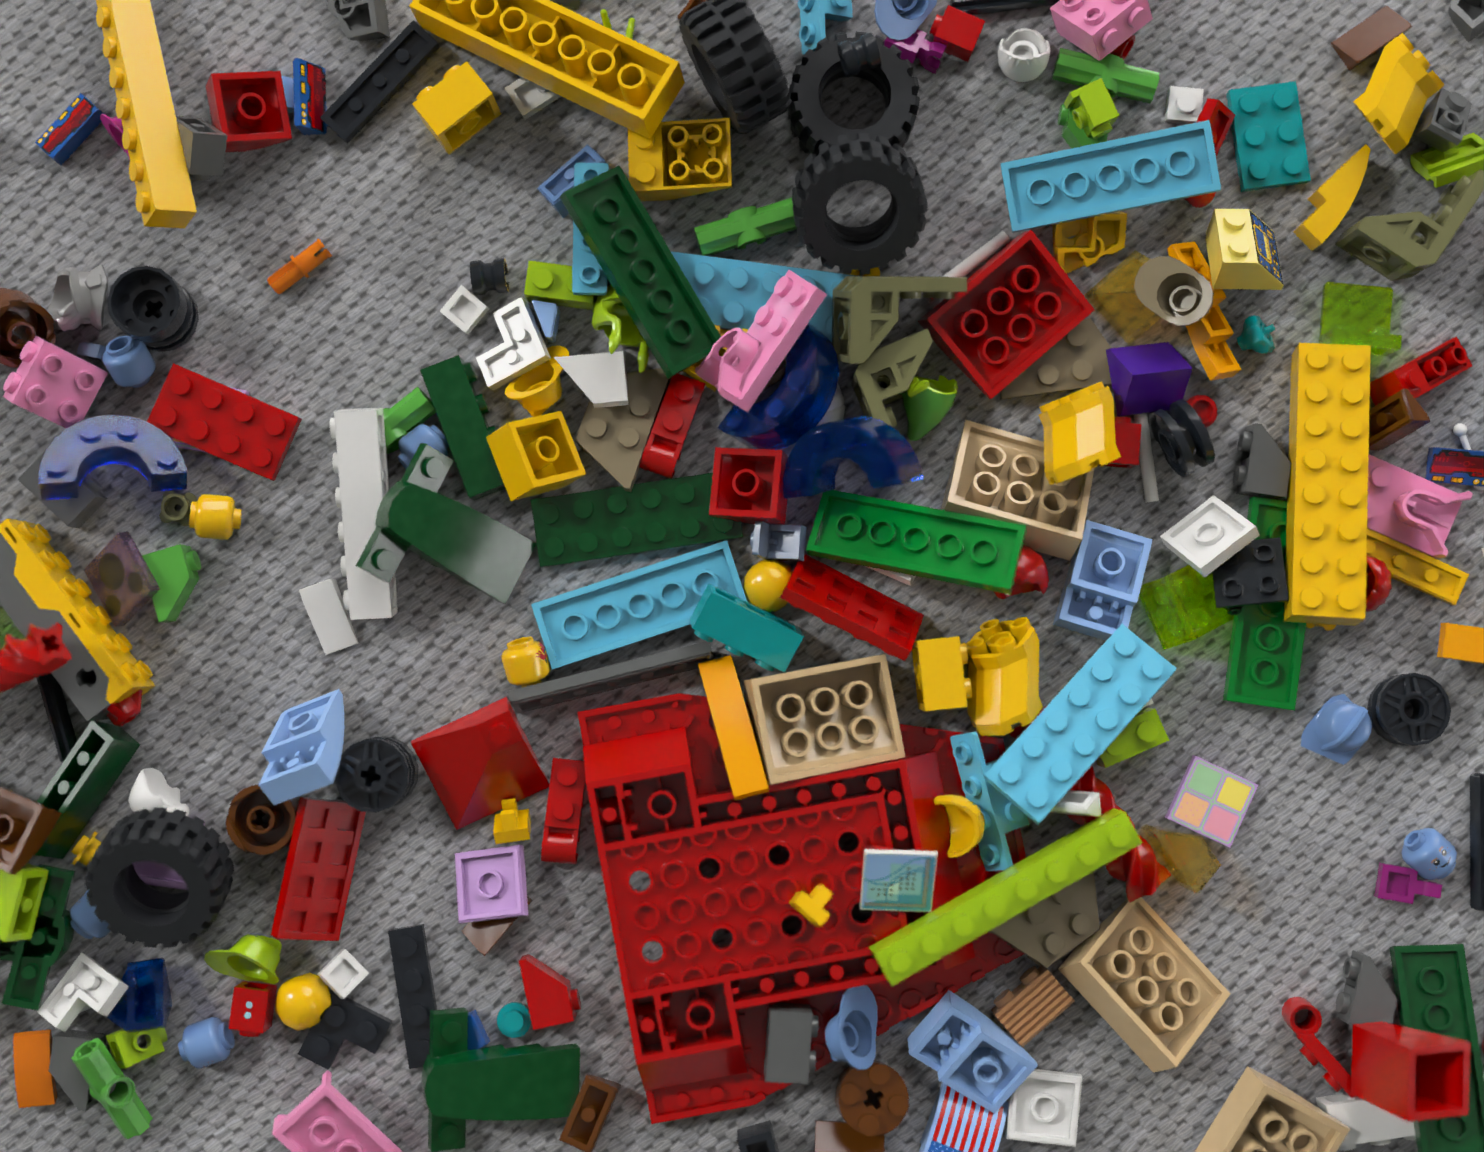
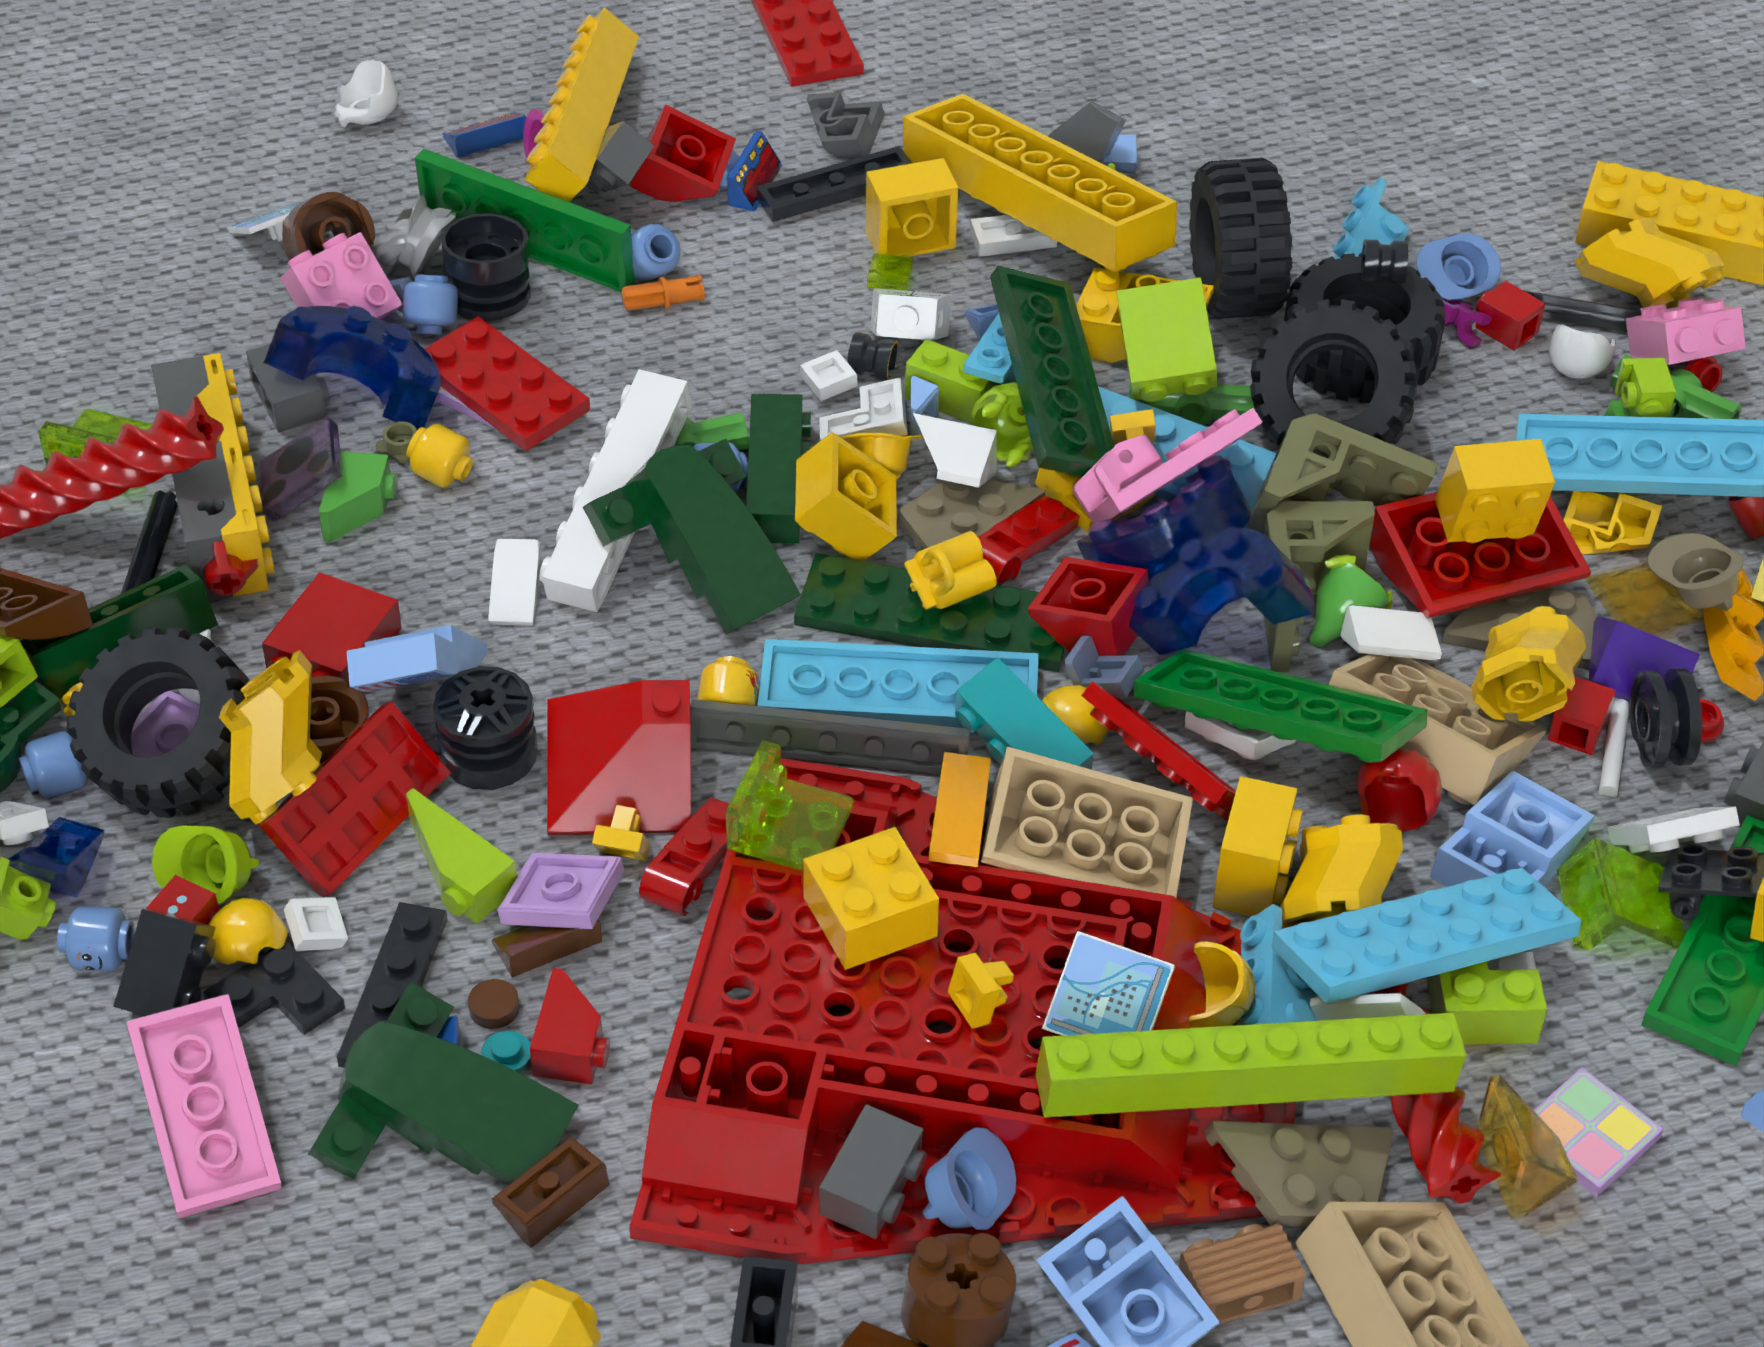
camera: 20 degrees right, 40 degrees down
none -> black brick [113,909,216,1016]
none -> yellow brick [219,650,322,824]
none -> red brick [262,572,402,690]
none -> lime slope [406,788,517,924]
none -> green plate [415,149,635,292]
none -> reddish brown tile [468,979,519,1029]
none -> medium blue head [631,224,680,281]
none -> clear neon green bracket [726,740,853,871]
none -> yellow brick [803,827,939,970]
none -> clear neon green tile [867,253,913,291]
none -> white torso [870,288,952,340]
none -> yellow piece [904,531,997,610]
none -> yellow tile [1110,409,1156,446]
none -> lime brick [1117,277,1217,402]
none -> white slope [1340,605,1442,661]
none -> yellow brick [1435,439,1555,543]

